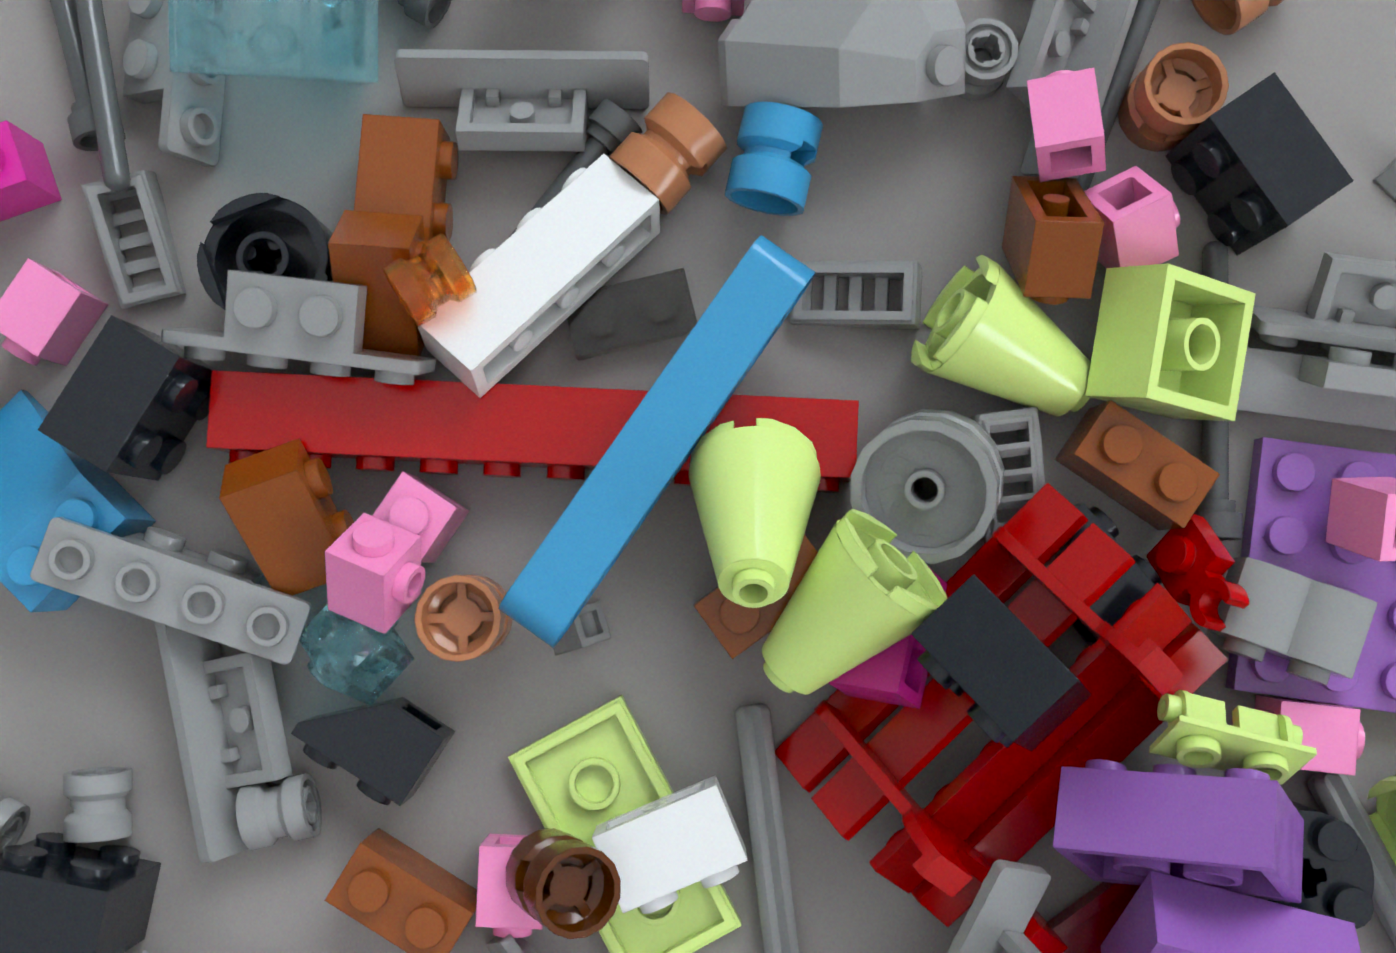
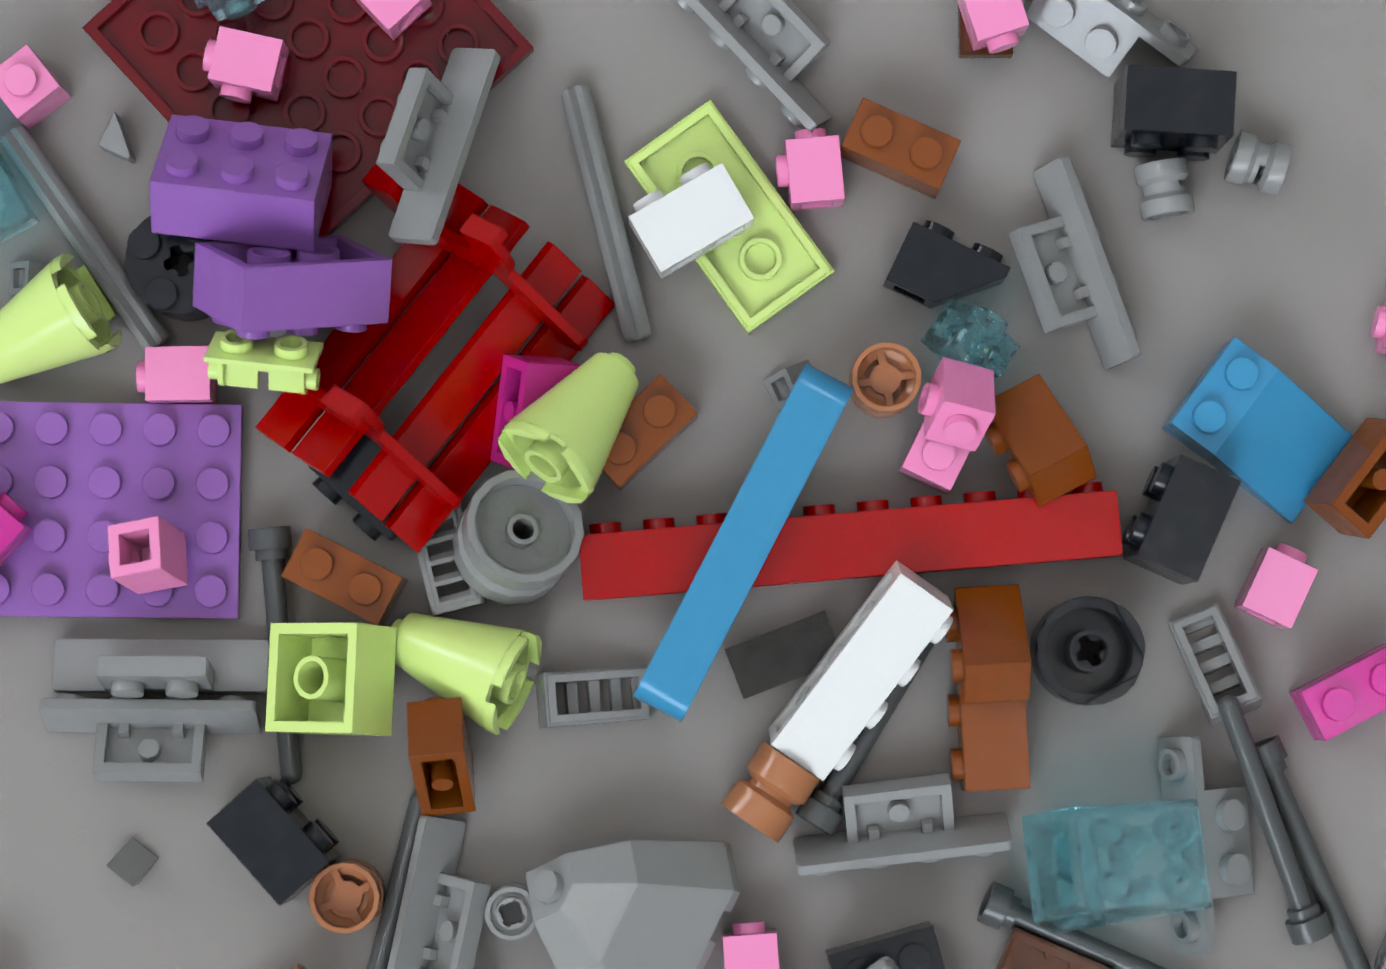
camera: 170 degrees right, 0 degrees up
light grey bracket [30,517,312,665] -> none
light grey bracket [161,270,436,385] -> none
light grey wheel [236,773,322,851] -> none
clear orange wheel [382,233,477,327] -> none
reddish brown wheel [506,828,621,939] -> none
yellowish green cone [689,418,821,608] -> none
dark azure wheel [725,102,824,216] -> none
black brick [911,574,1091,752] -> none
bright pink brick [1027,68,1106,182] -> none
bright pink brick [1084,166,1180,268] -> none
red plate [1146,514,1249,632] -> none
light grey brick [1208,557,1378,686] -> none

